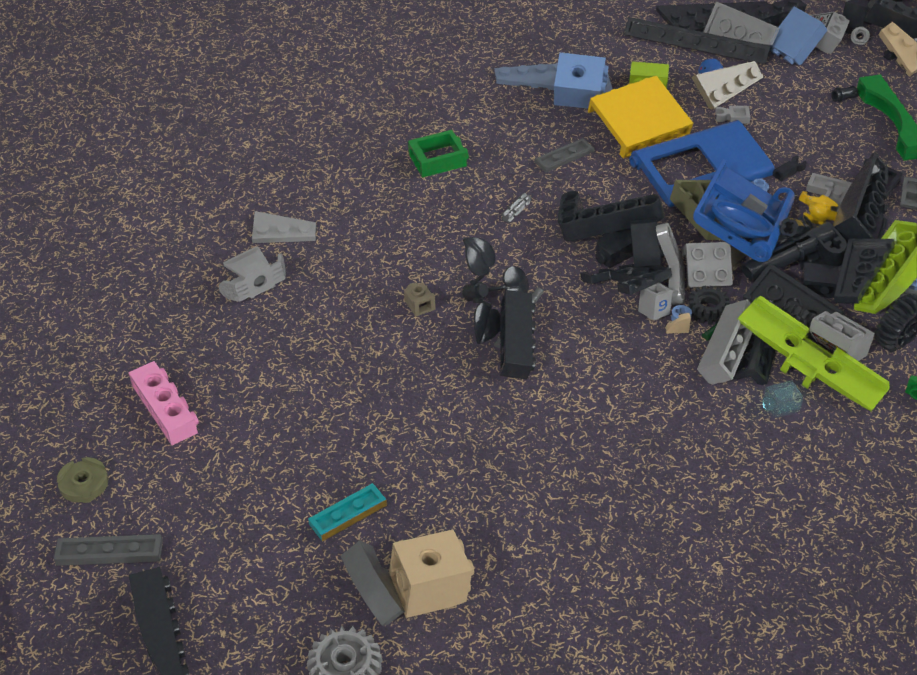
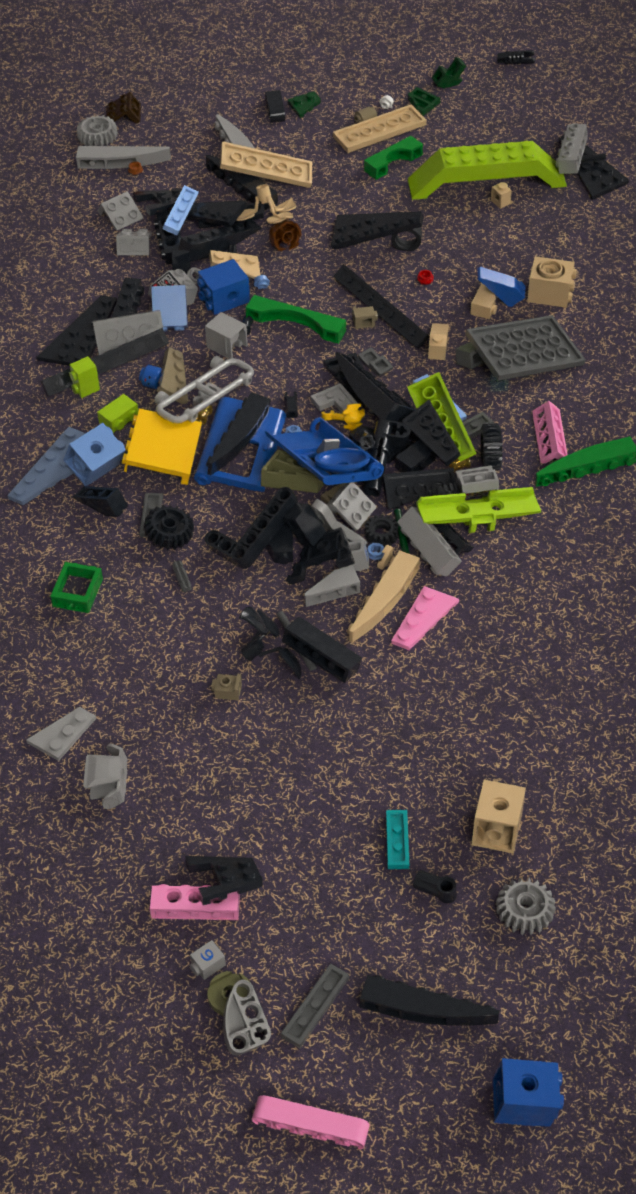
camera: 55 degrees left, 5 degrees up
dark grey slope [341,540,405,626] -> none
clear light blue brick [762,380,803,418] -> none
none -> lime piece [69,356,100,398]
none -> black slope [73,486,128,517]
none -> black gear [144,504,194,551]
none -> light grey bar [154,356,254,423]
none -> black wing [185,856,263,905]
none -> light grey brick [190,940,226,980]
none -> clear yellow bush [196,405,213,425]
none -> blue brick [197,259,250,315]
none -> light grey piece [205,312,248,359]
none -> black slope [206,392,271,476]
none -> light grey beam [223,980,271,1056]
none -> medium blue plate [254,275,270,289]
none -> light grey slope [304,565,360,607]
none -> tan slope [347,550,420,643]
none -> bright pink wing [391,586,459,650]
none -> black piece [413,870,457,903]
none -> clear yellow bush [448,458,471,473]

